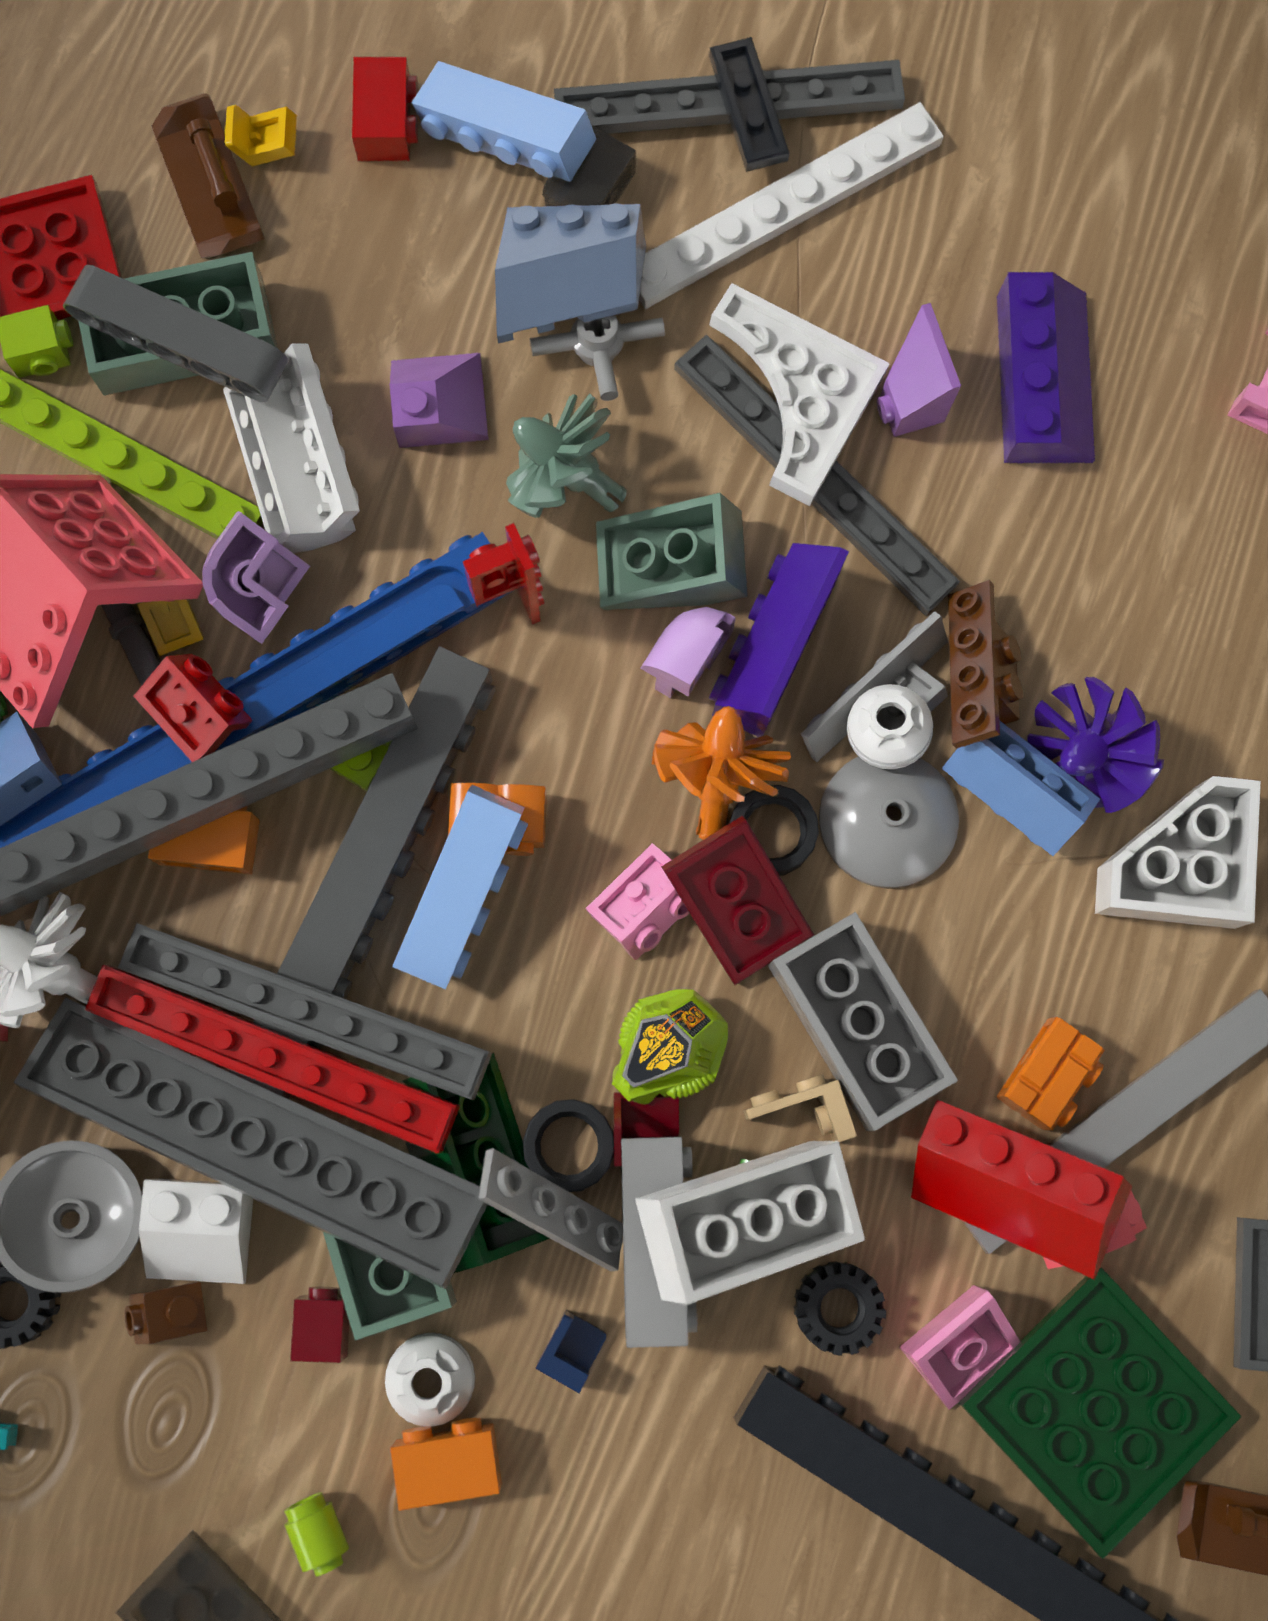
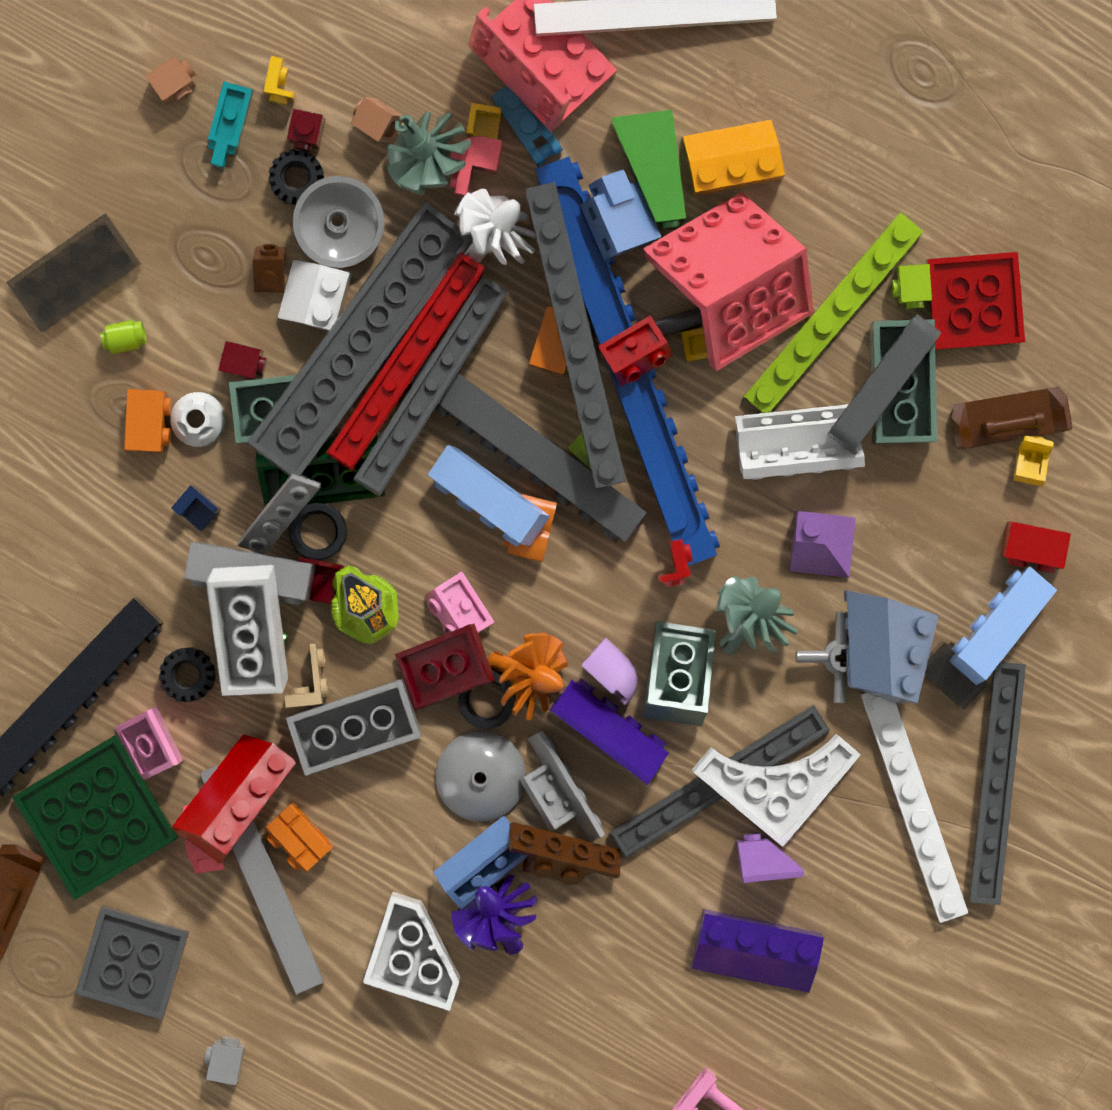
camera: 110 degrees right, 10 degrees up
lavender brick [202,511,310,644] -> none
black tile [709,37,790,172] -> none
white piece [847,684,933,769] -> none

